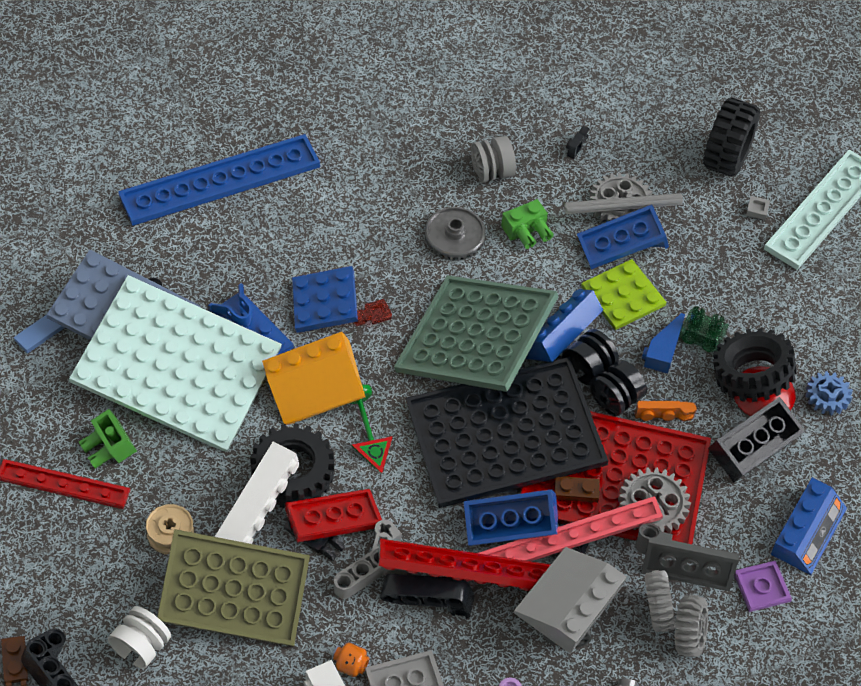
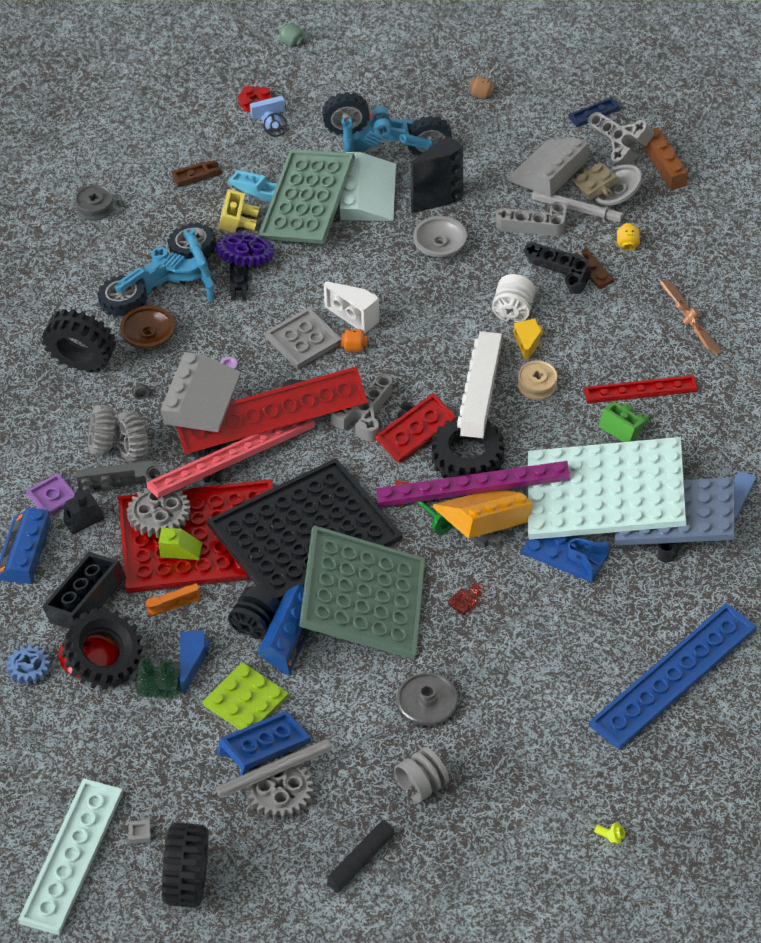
camera: 165 degrees right, 5 degrees down
olive plate [157,529,310,647] -> none
blue plate [292,266,358,333] -> none
blue slope [464,490,558,546] -> none
bright green brick [501,199,554,249] -> none
reddish brown plate [555,476,600,503] -> none
black plate [566,125,590,159] -> none
black wheel [590,359,647,417] -> none
none -> black torso [63,491,105,534]
none -> lime slope [159,528,202,560]
none -> black brick [327,819,395,893]
none -> magenta plate [376,461,570,508]
none -> yellow slope [514,318,543,360]
none -> neon yellow plate [594,822,625,844]

